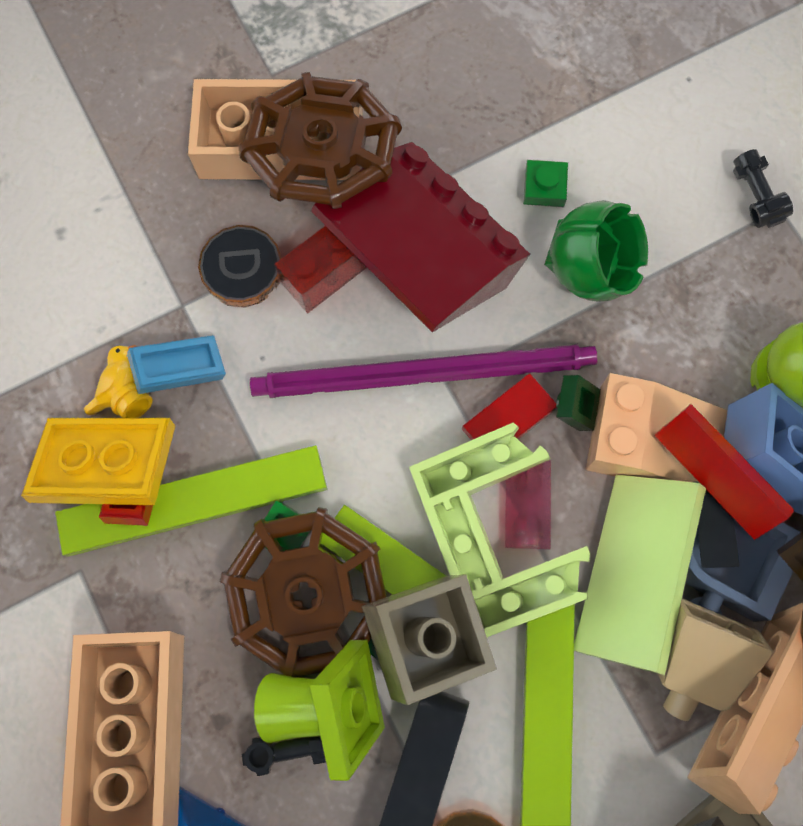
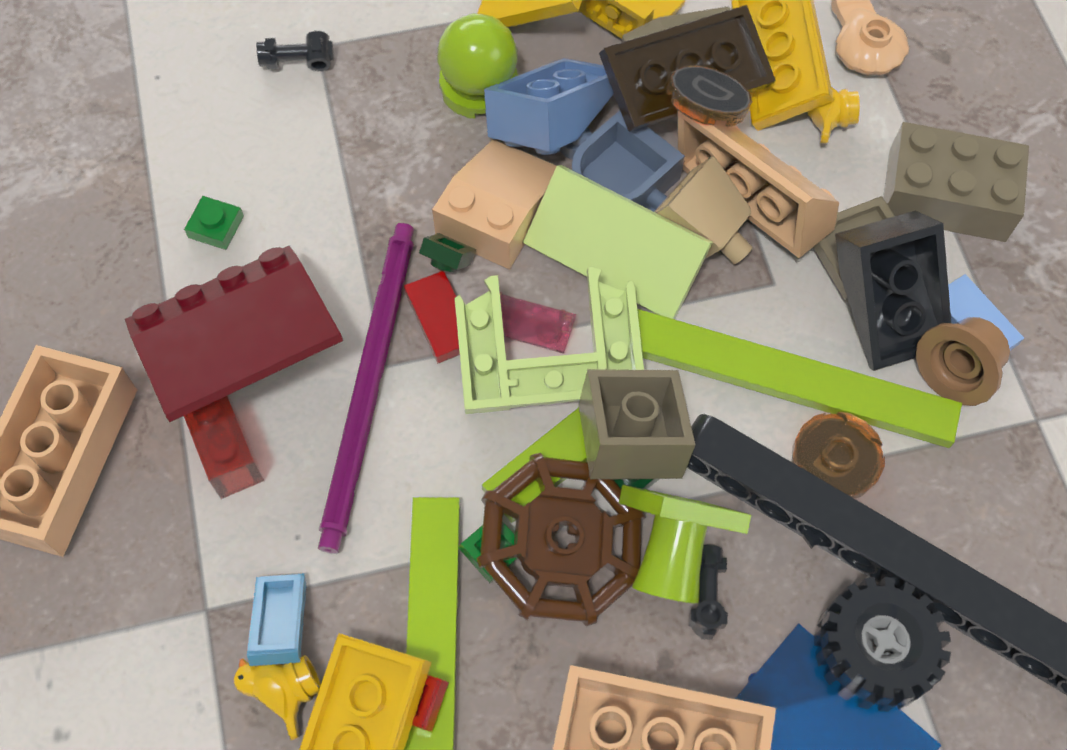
camera: 80 degrees left, 10 degrees down
black tile [198,225,284,308] -> none
reddish brown plate [239,72,402,209] -> none
green piece [544,200,648,302] -> none
red tile [654,404,794,540] -> none
black sticker [695,481,740,568] -> none

